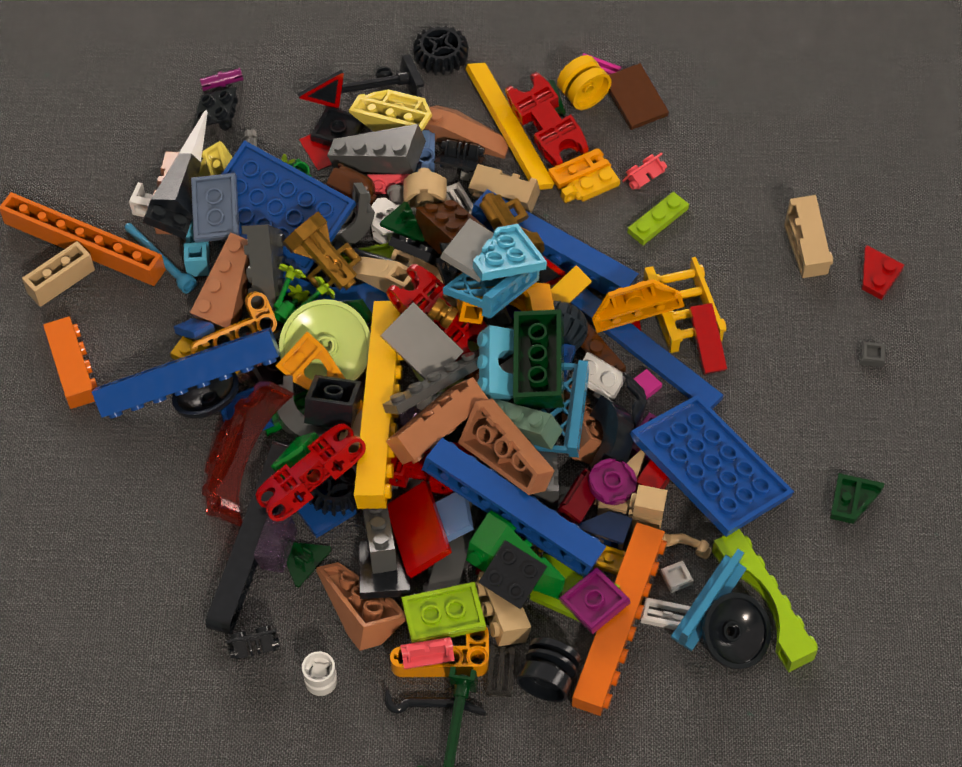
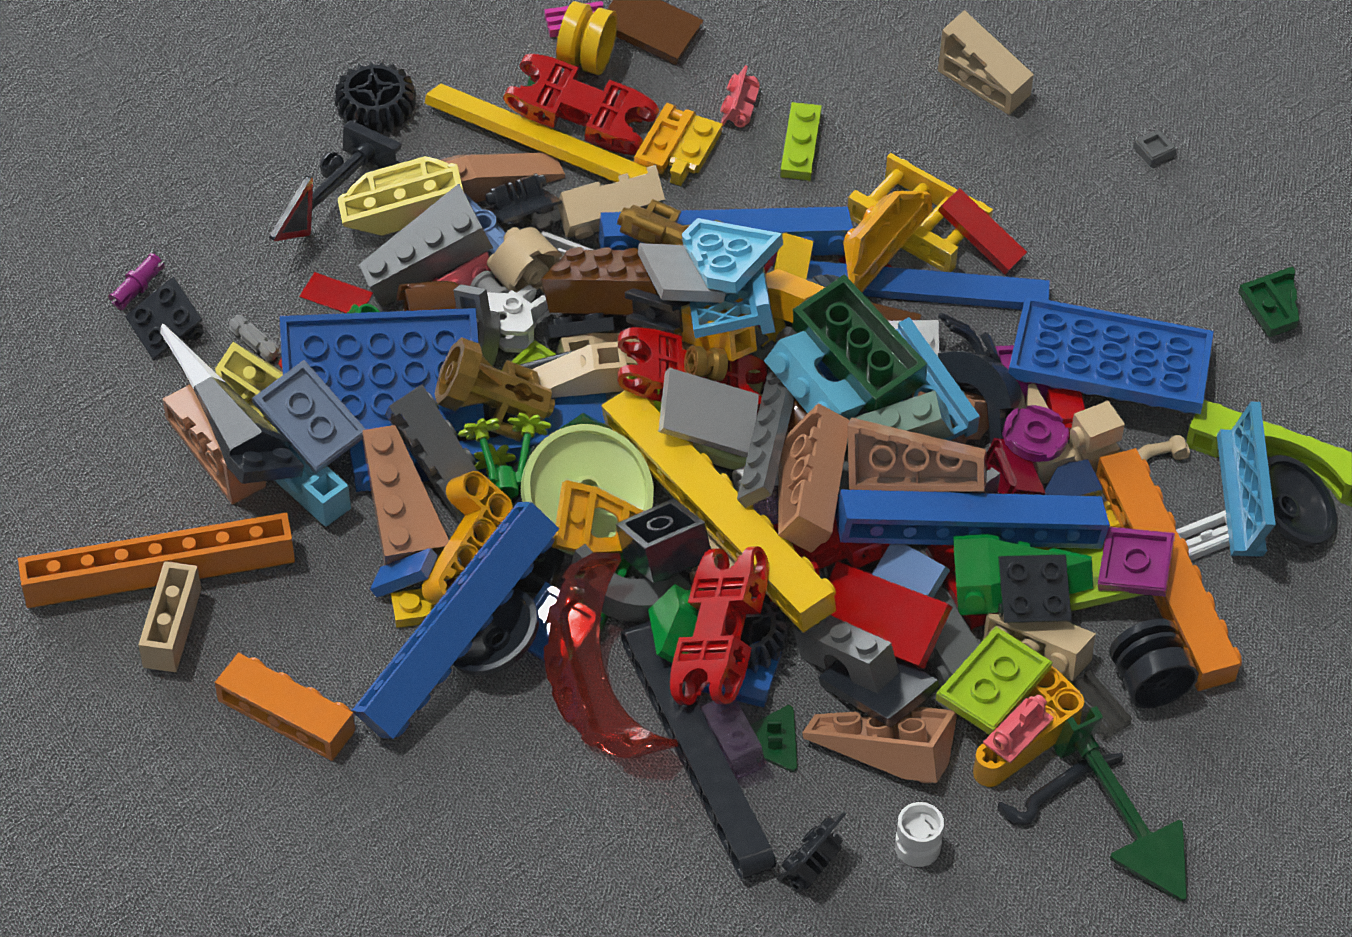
camera: 40 degrees left, 5 degrees down
dark azure piece [125,223,197,294] -> none
white panel [129,182,153,217] -> none
black tile [310,106,364,147] -> none
dark green piece [380,202,425,243] -> none
dark pink tile [634,369,662,400] -> none
white tile [660,561,694,593] -> none
red wing [862,245,905,300] -> none

